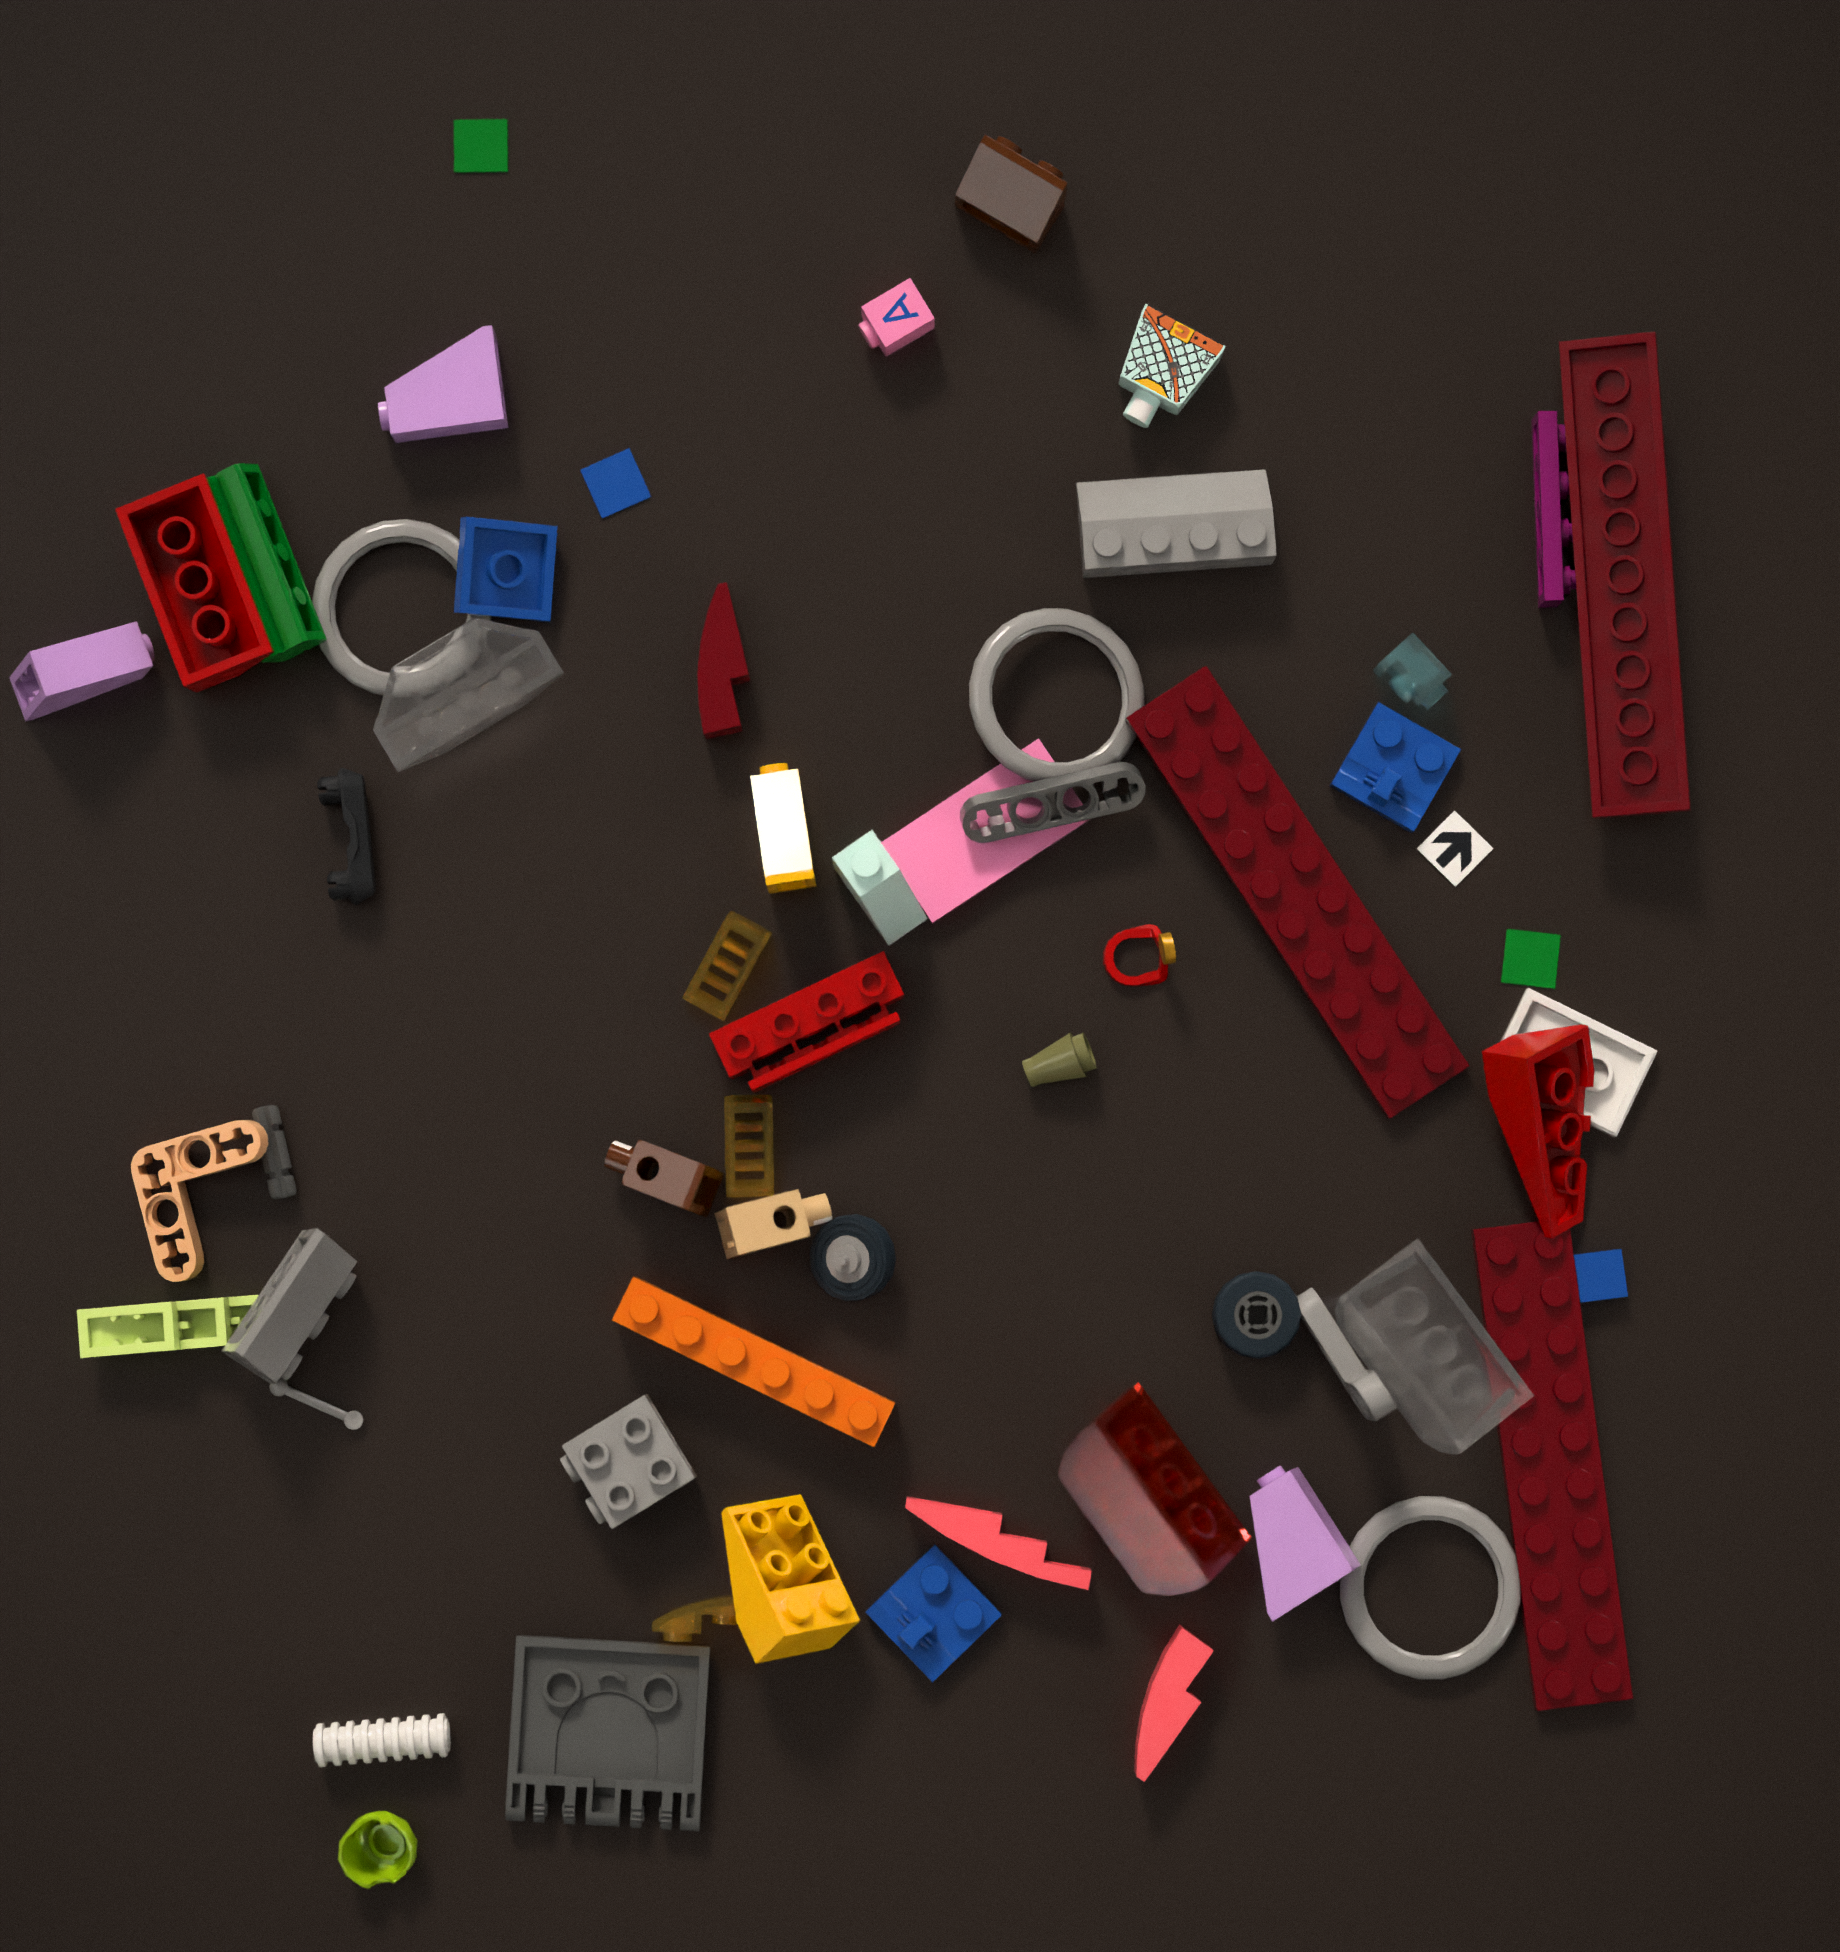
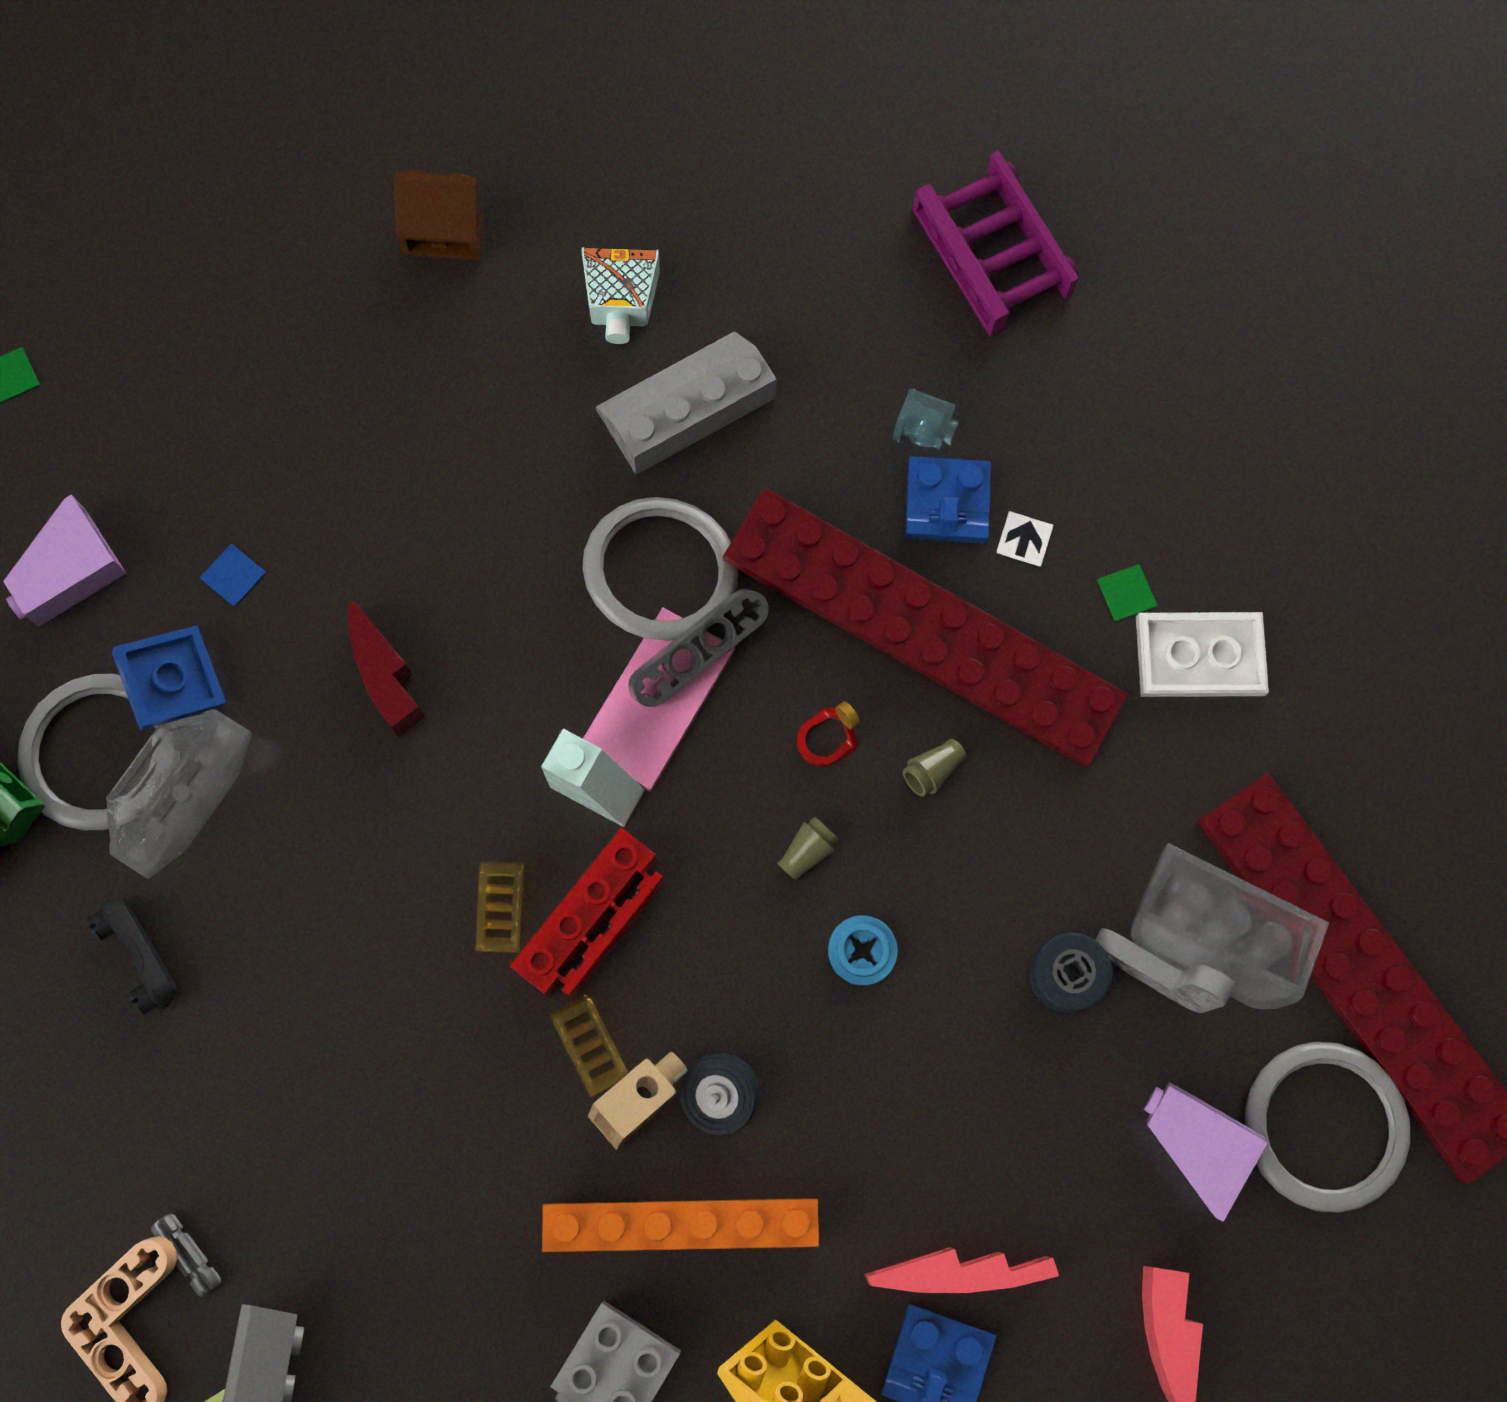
camera: 30 degrees left, 10 degrees down
reddish brown torso [604,1139,725,1218] -> none
slope [750,763,816,894] -> none
bright pink brick [858,278,935,357] -> none
clear red windscreen [1058,1382,1252,1596] -> none
red wedge [1482,1024,1594,1238] -> none
dark red plate [1559,331,1691,819] -> none
blue tile [1574,1249,1628,1303] -> none
none -> dark azure gear [828,915,898,986]
none -> olive cone [902,739,966,797]

